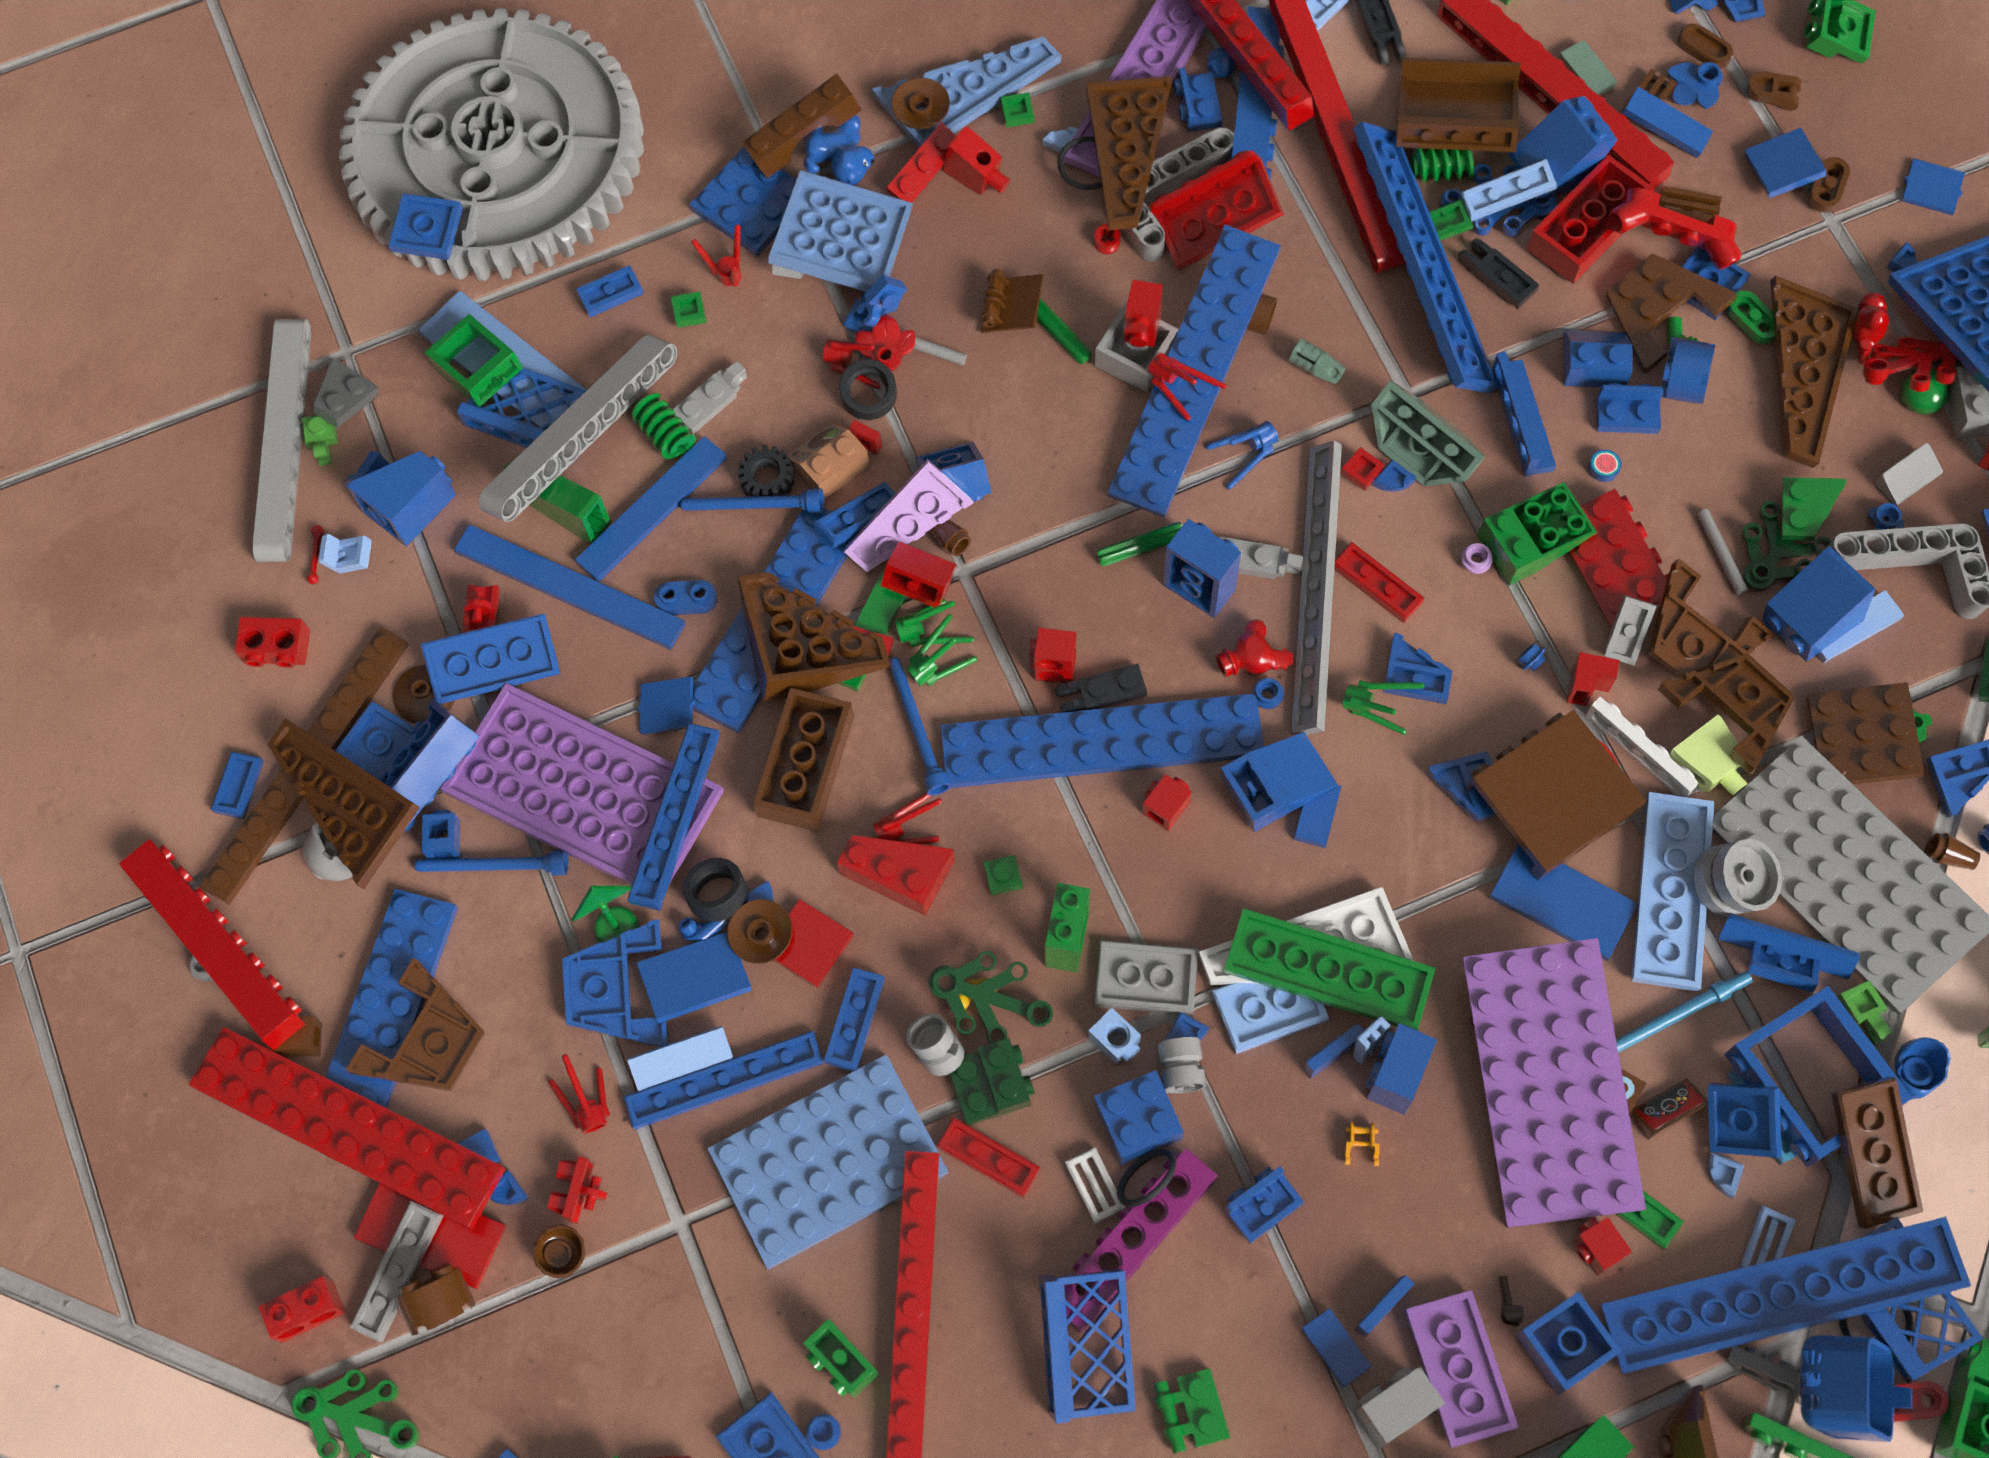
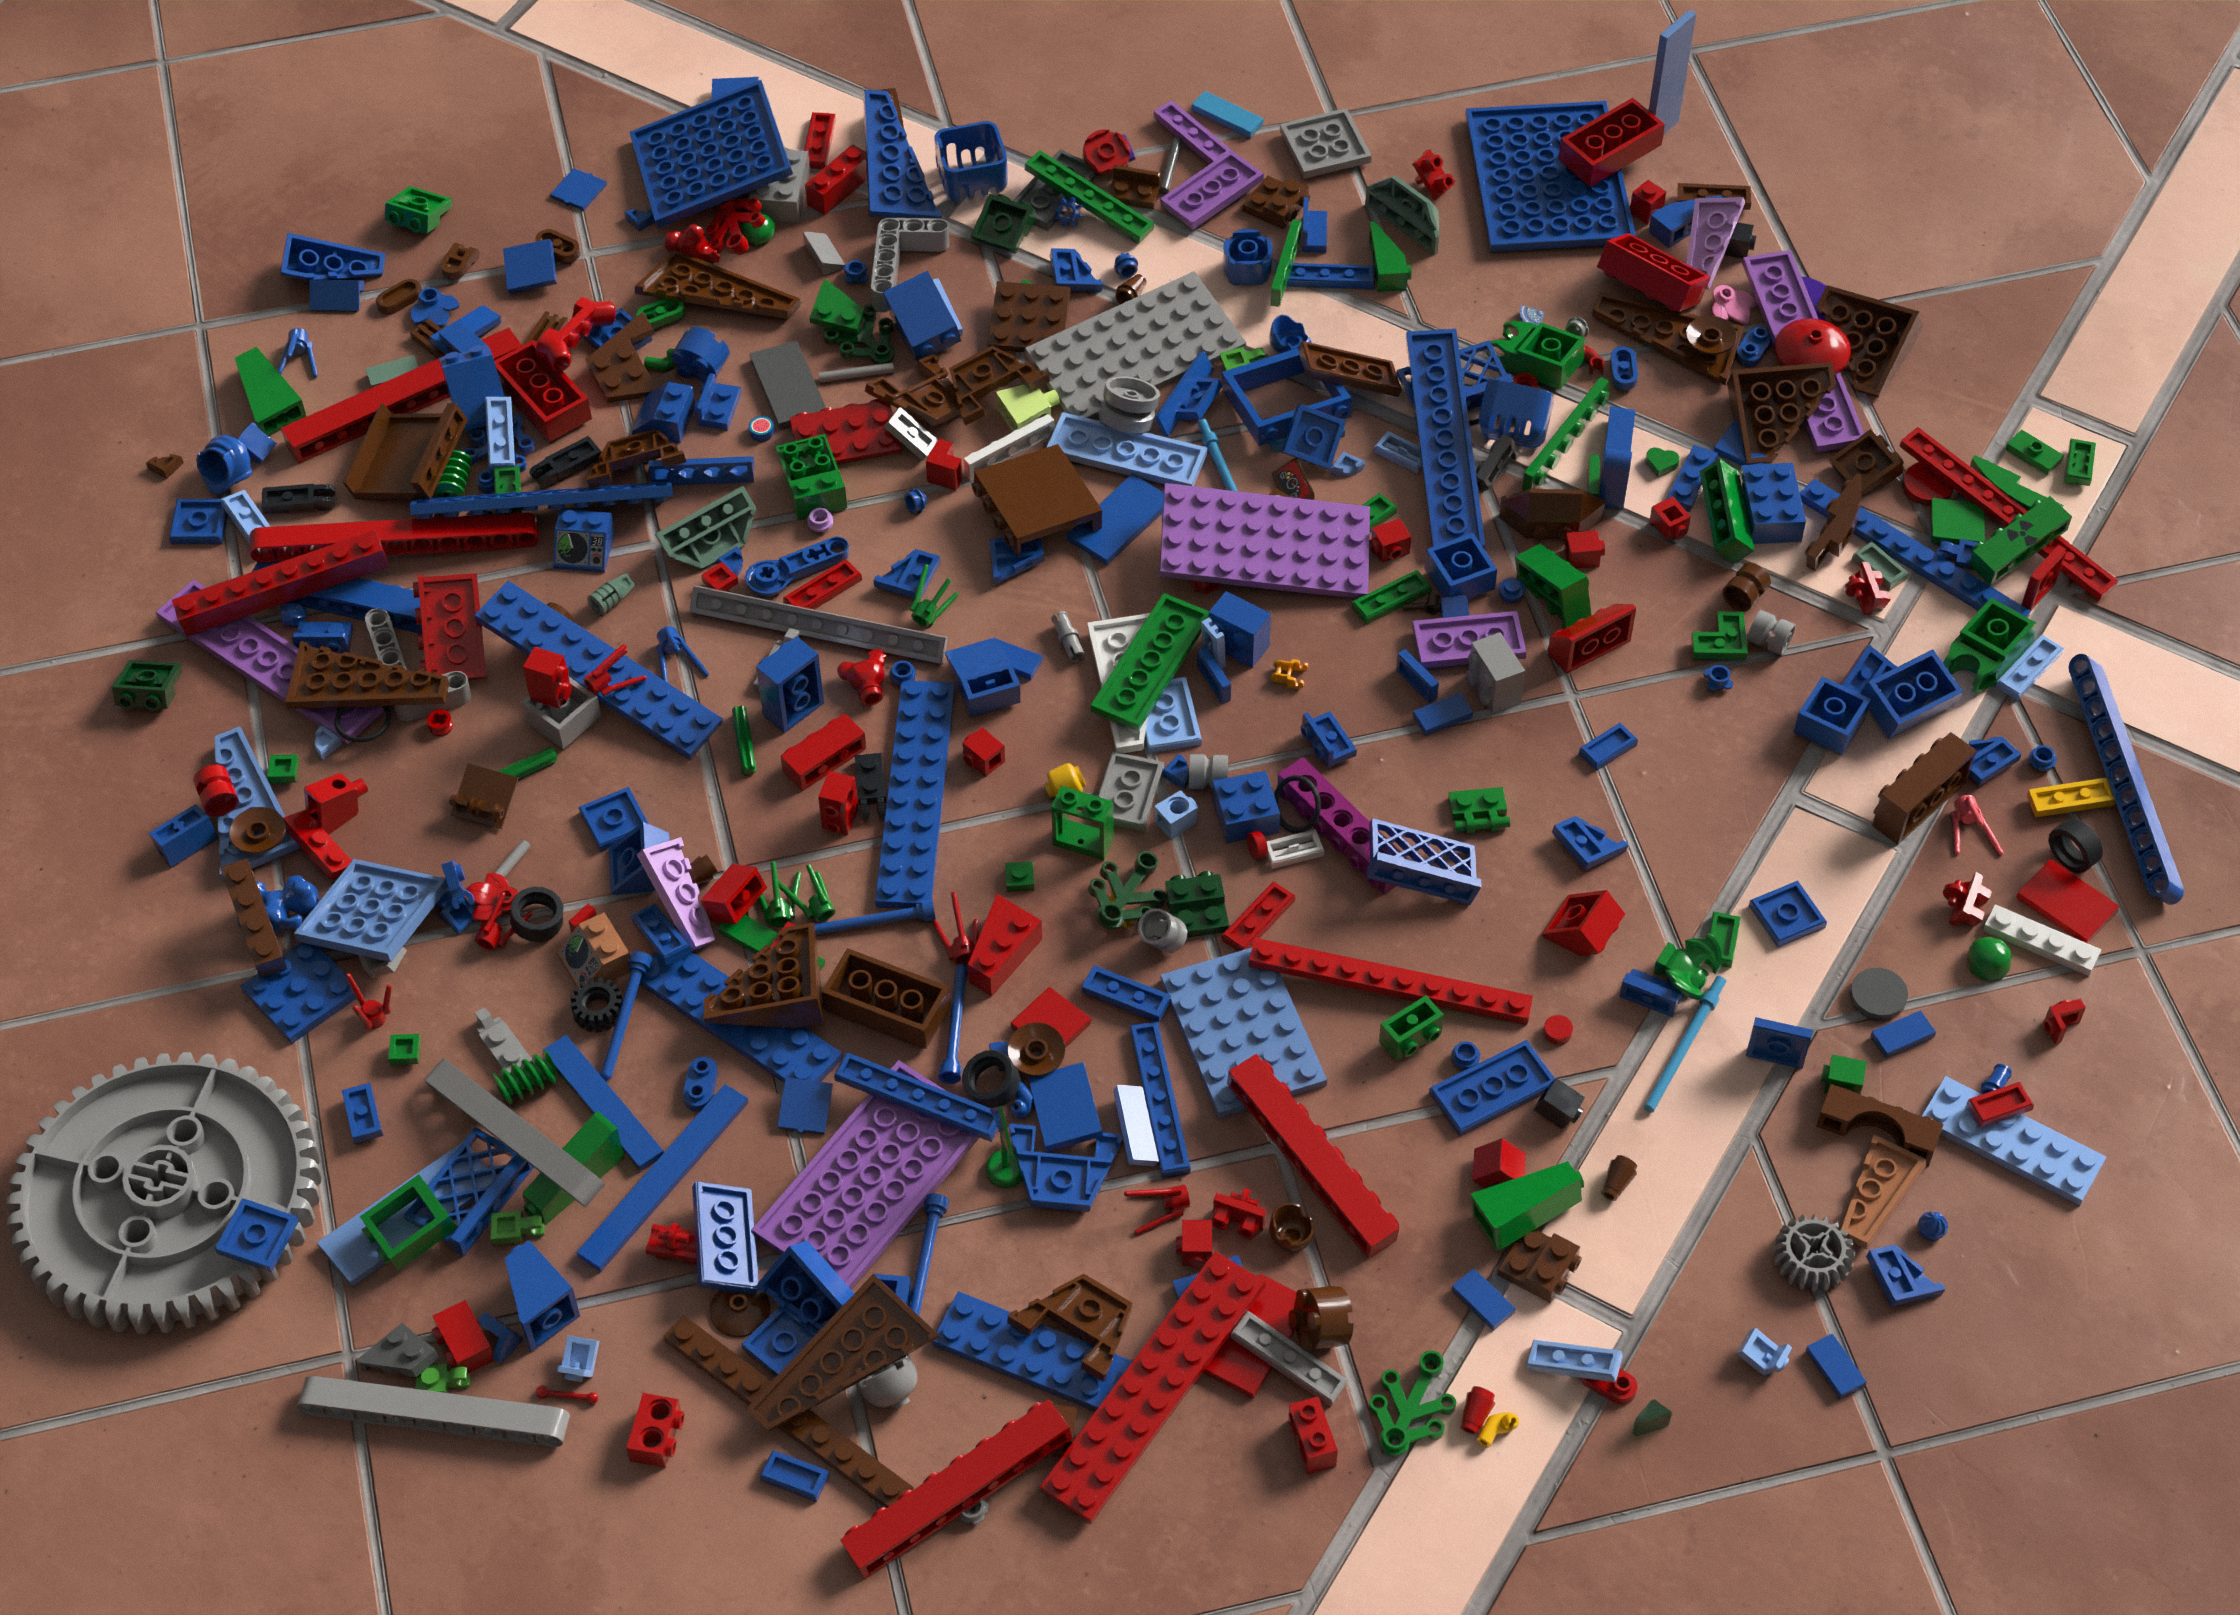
camera: 85 degrees left, 15 degrees down
none -> blue hinge [149,804,218,867]
none -> red wheel [193,764,239,817]
none -> red brick [431,1299,495,1374]
none -> blue tile [438,320,487,353]
none -> bright green plate [491,1210,545,1245]
none -> slope [553,509,615,573]
none -> blue tile [578,787,649,852]
none -> reddish brown wing [586,428,687,489]
none -> blue beam [745,537,849,597]
none -> dark grey tile [749,341,826,429]
none -> red brick [780,713,867,791]
none -> blue piece [938,964,967,1084]
none -> yellow head [1044,763,1086,798]
none -> light grey pin [1051,611,1086,663]
none -> red brick [1176,1220,1212,1268]
none -> red brick [1227,1053,1400,1259]
none -> red tile [1246,831,1268,860]
none -> green tile [1351,570,1432,625]
none -> blue slope [1440,595,1469,618]
none -> blue plate [1499,578,1525,603]

